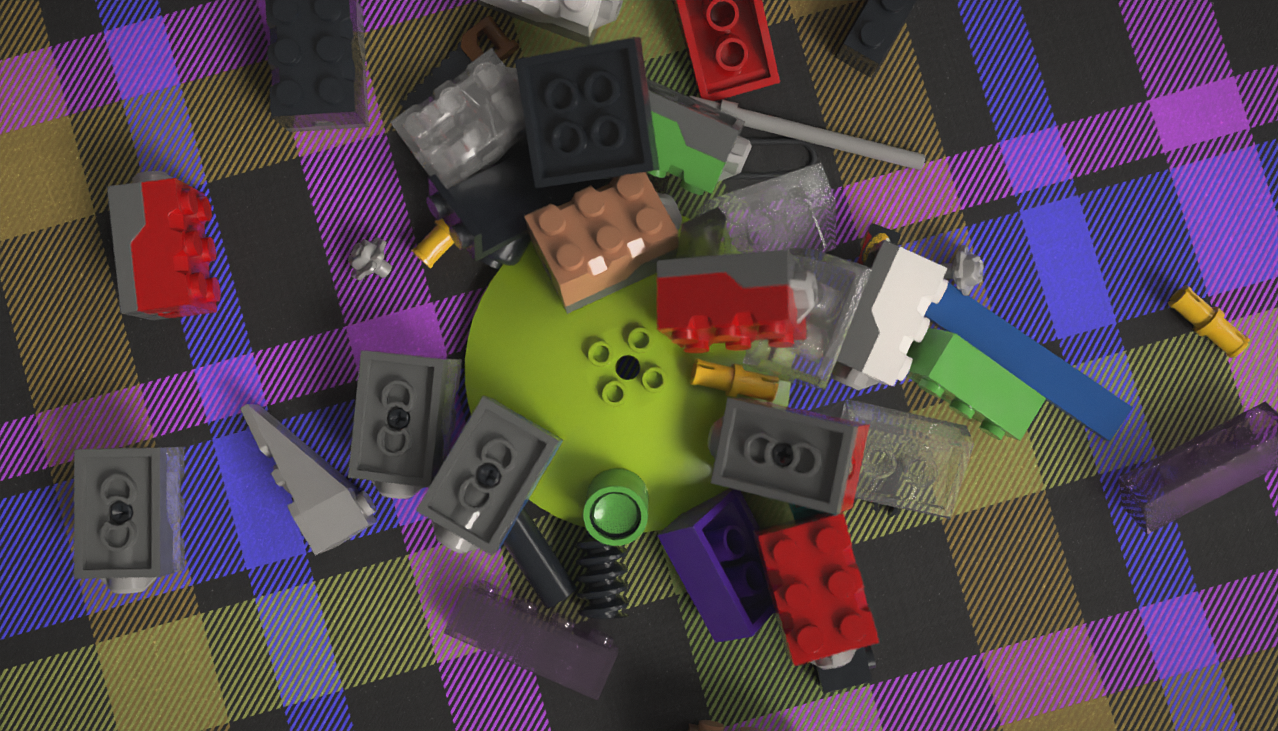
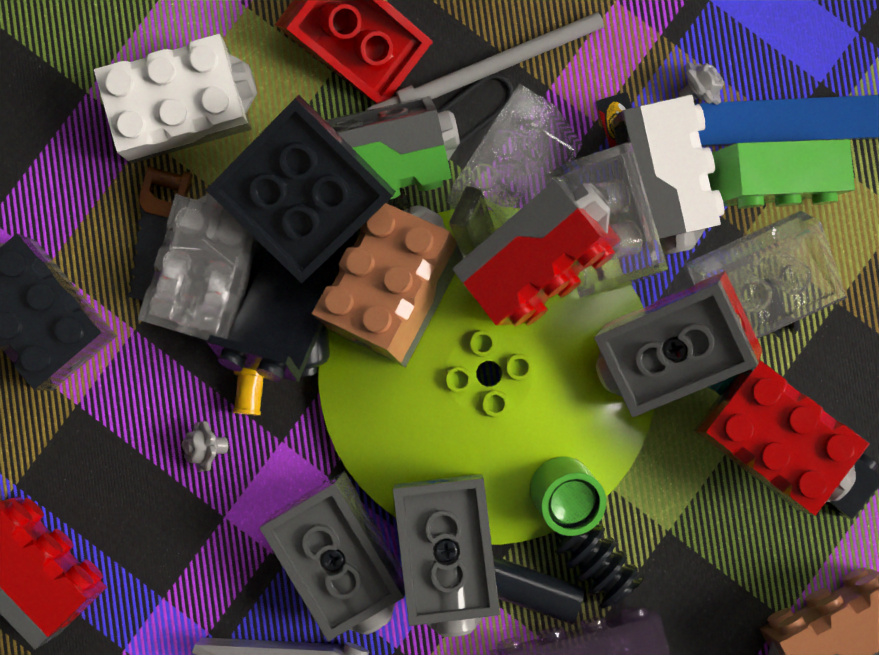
camera: 40 degrees left, 0 degrees up
dark purple slope [657,488,774,643] -> none
yellow pin [690,358,779,402] -> none

